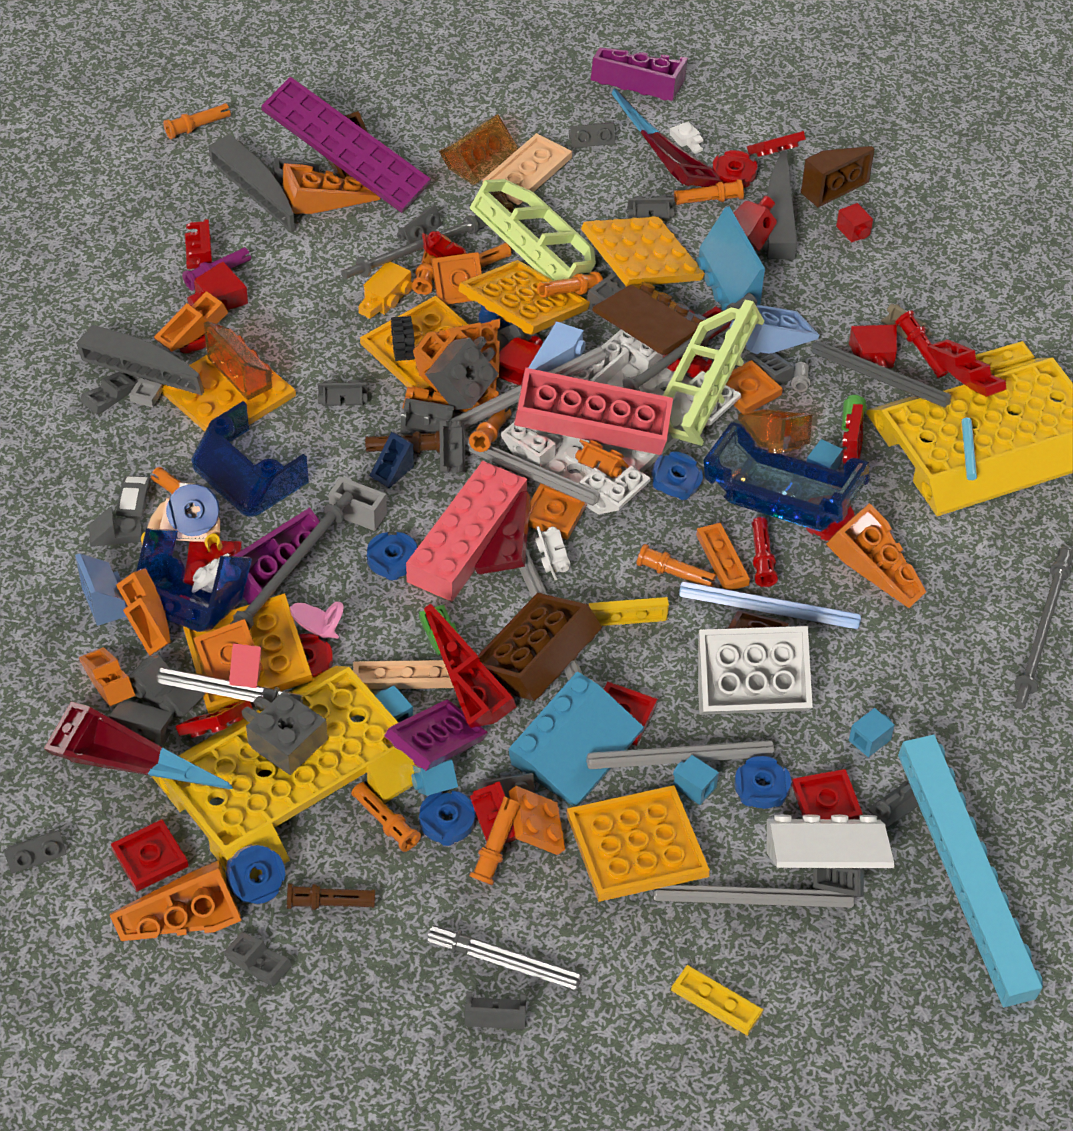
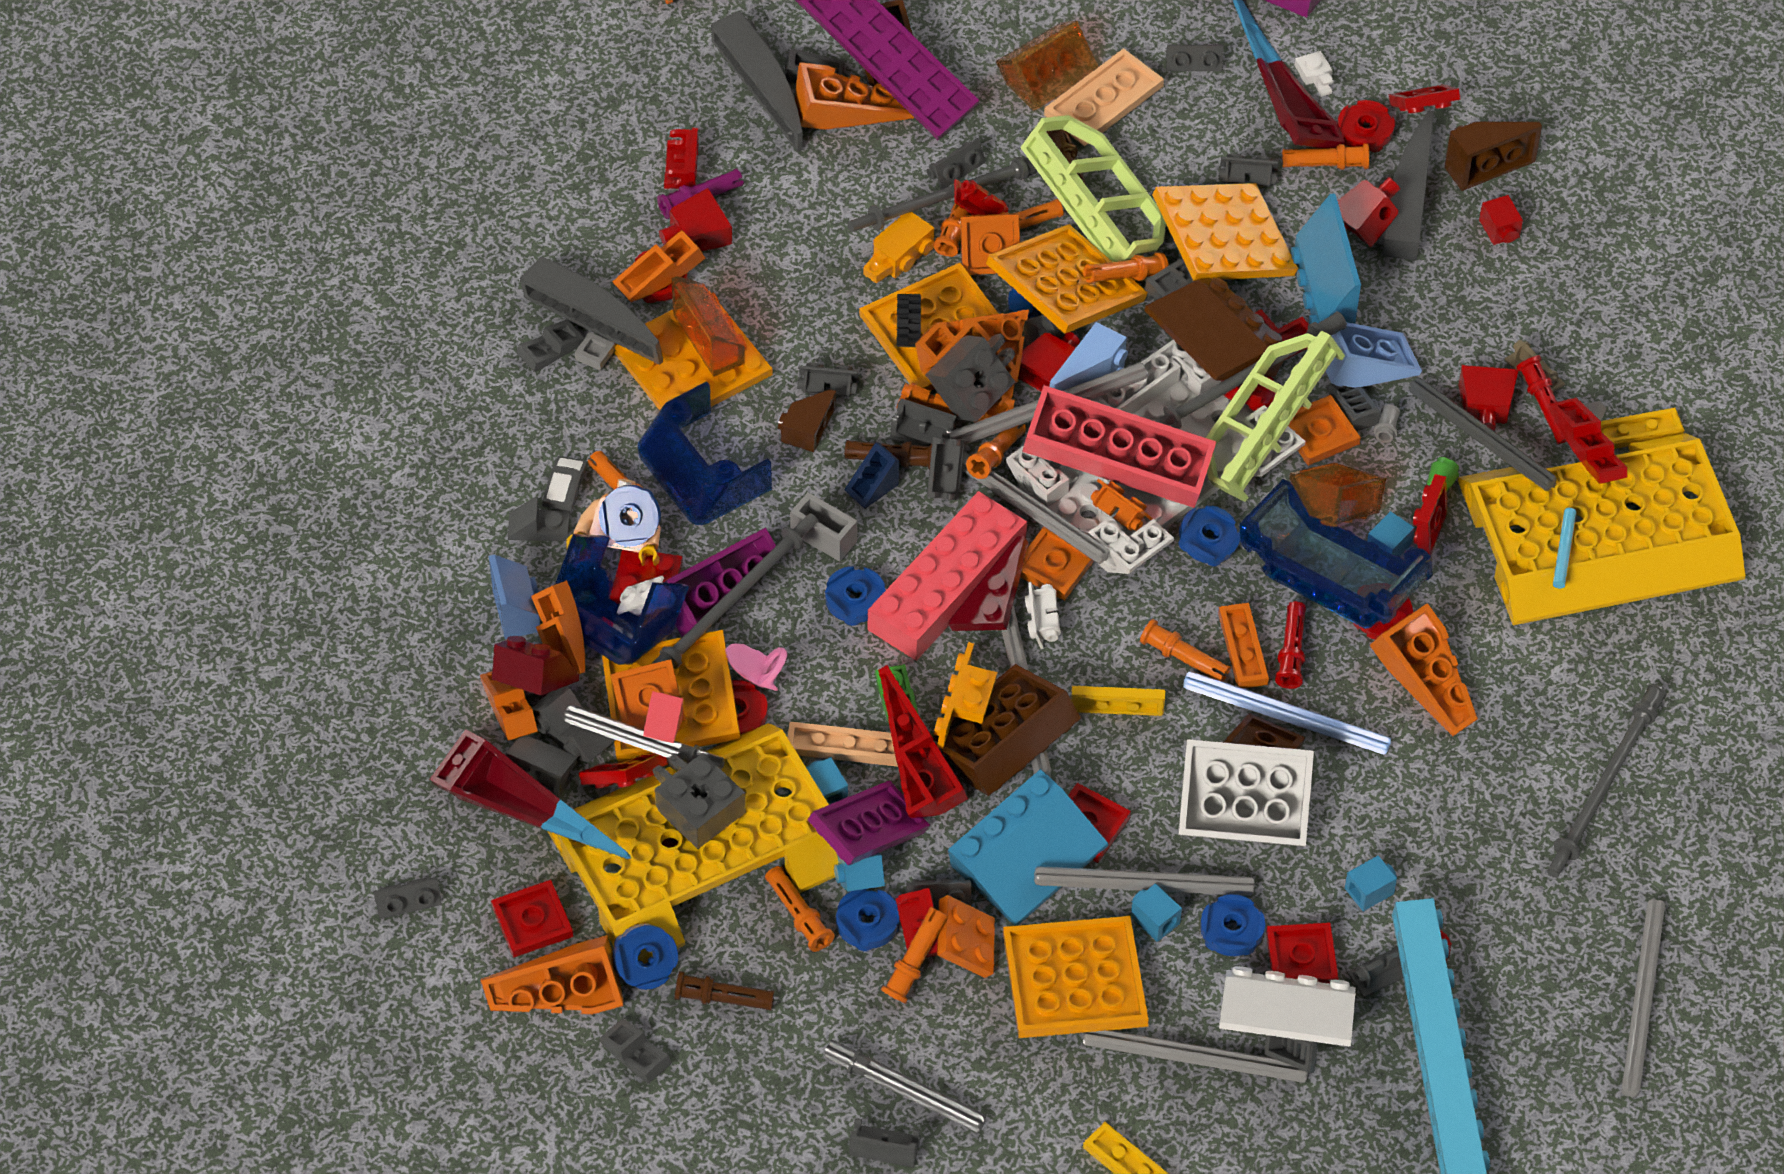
camera: 10 degrees right, 5 degrees up
none -> dark red slope [492,636,579,695]
none -> reddish brown slope [778,389,836,452]
none -> light orange bracket [934,642,997,749]

